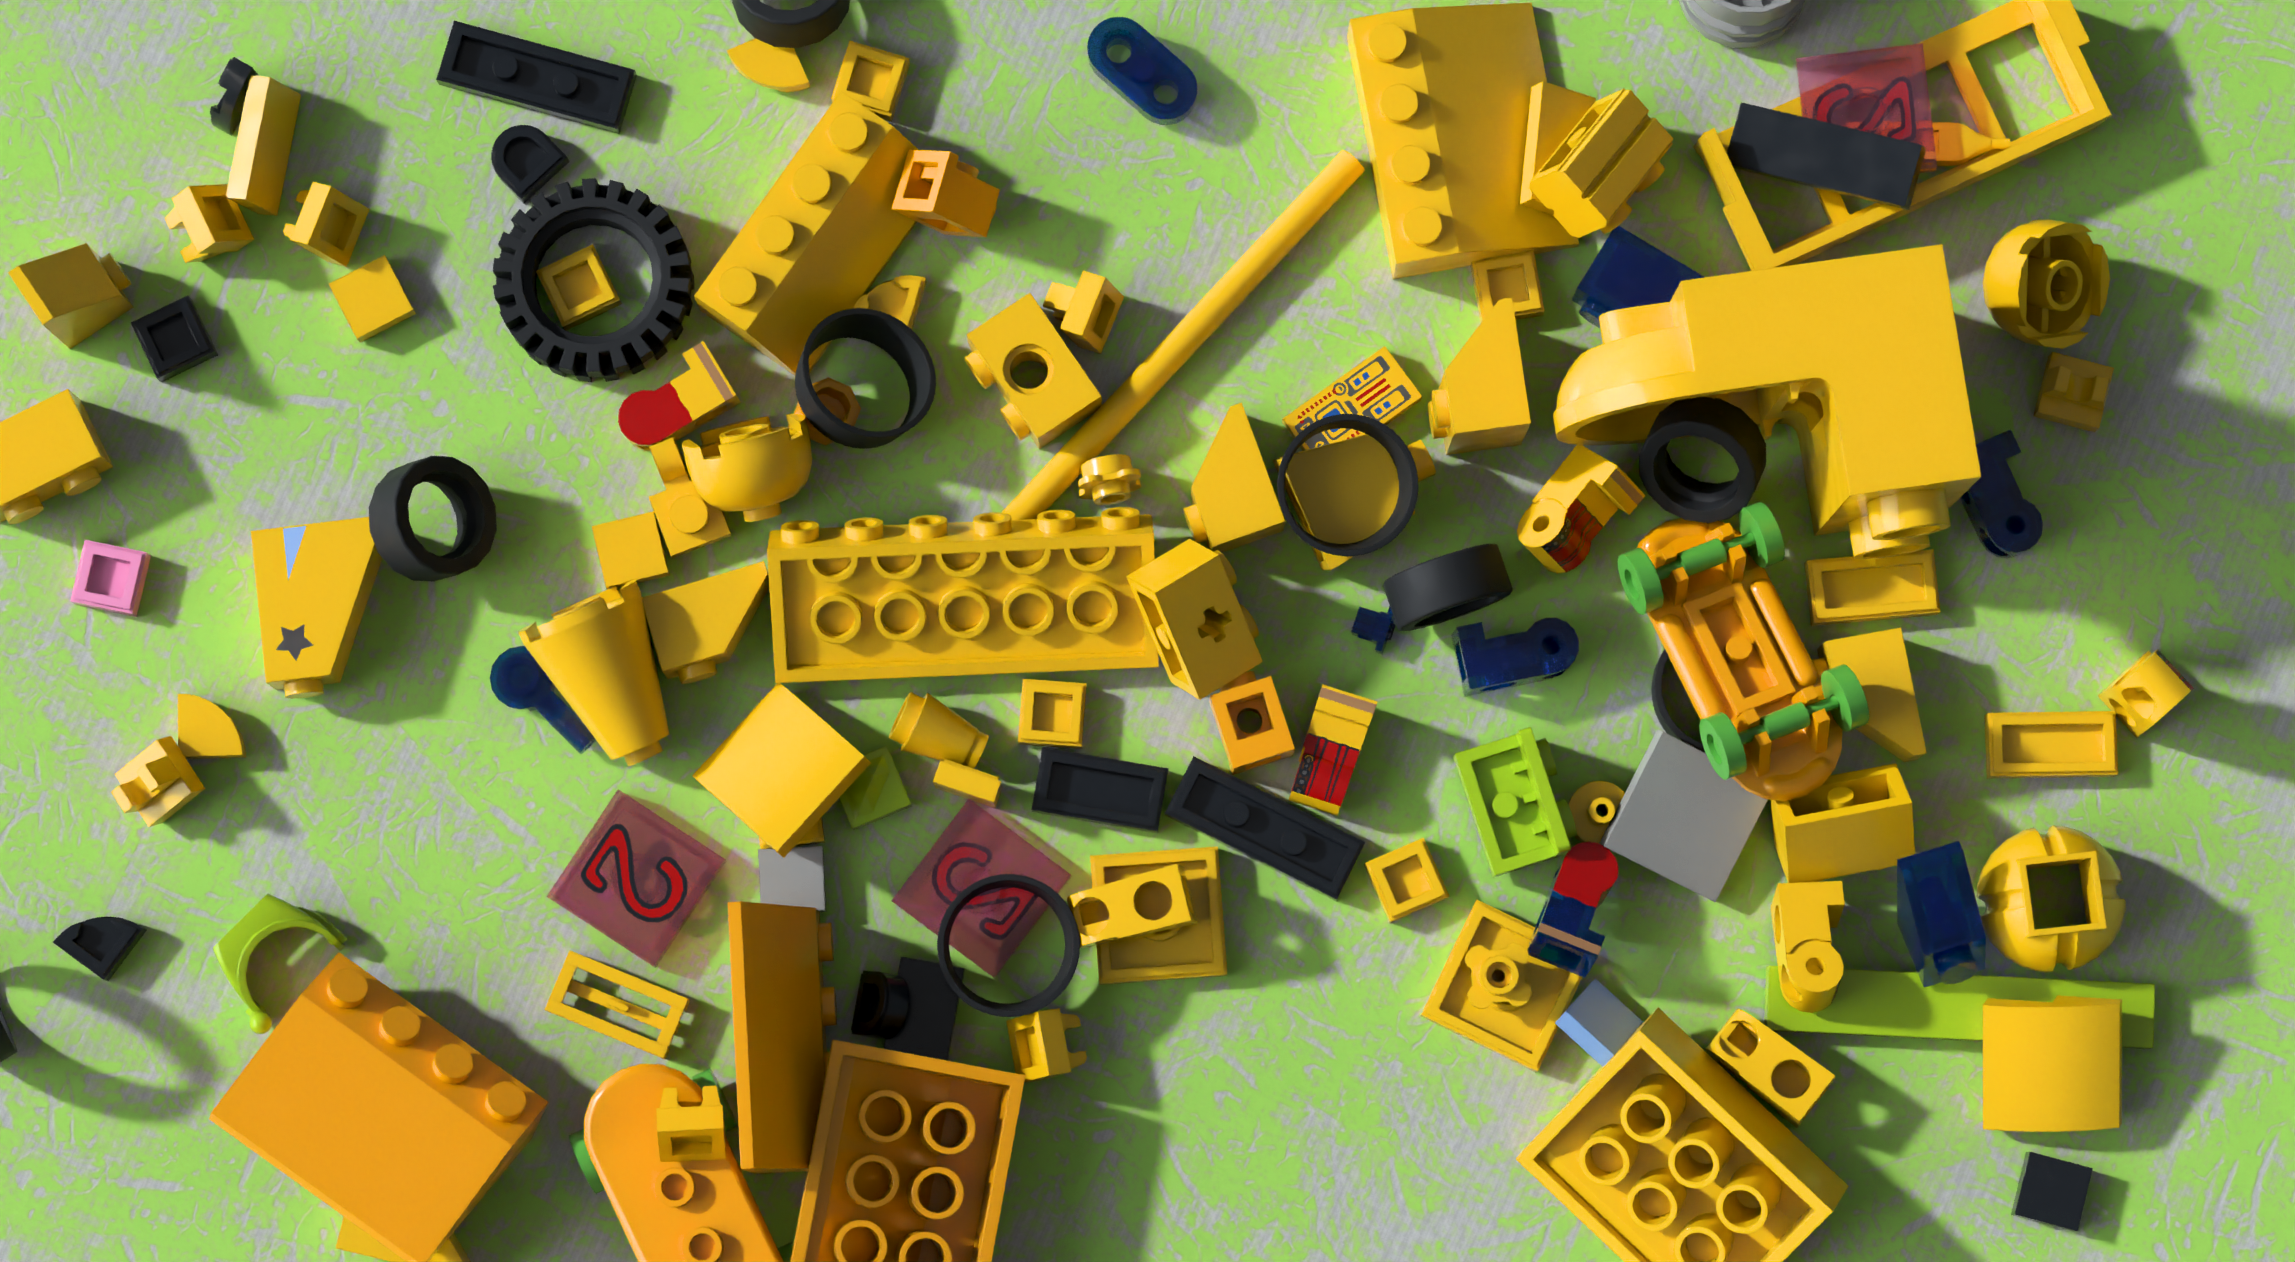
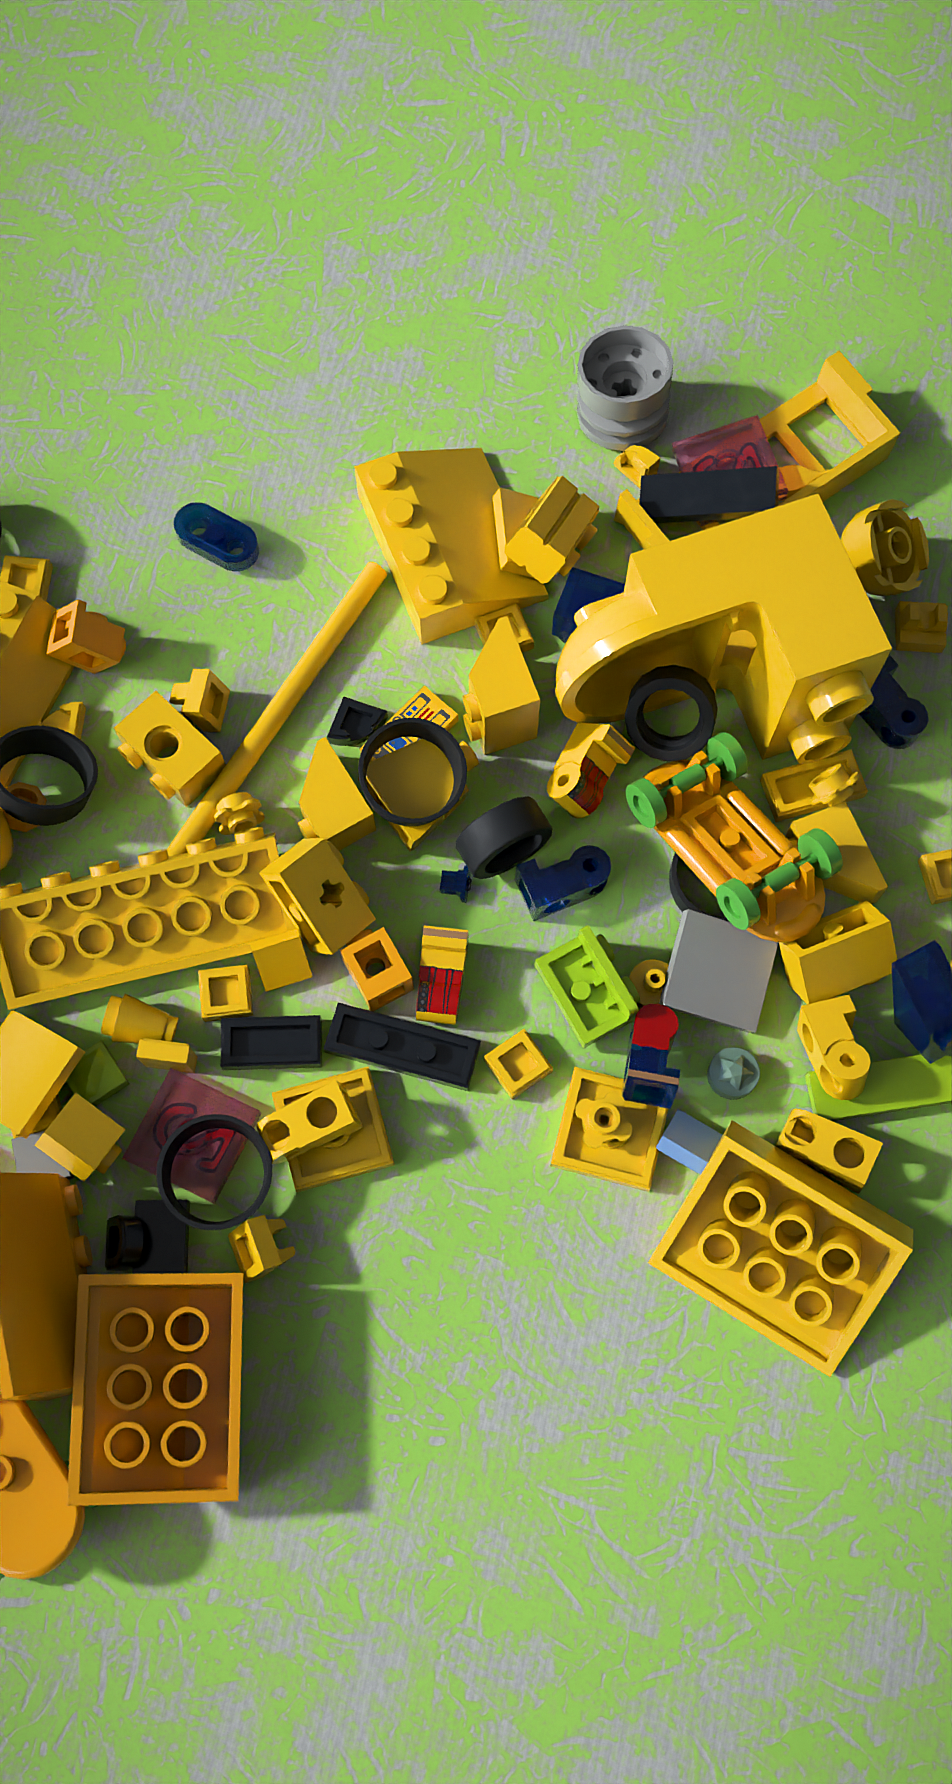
camera: 10 degrees left, 10 degrees down
none -> yellow brick [34,1093,126,1182]
none -> yellow tile [250,928,313,992]
none -> black tile [327,696,388,746]
none -> yellow tile [614,445,660,488]
none -> sand green tile [707,1047,760,1100]
none -> yellow plate [809,764,860,807]

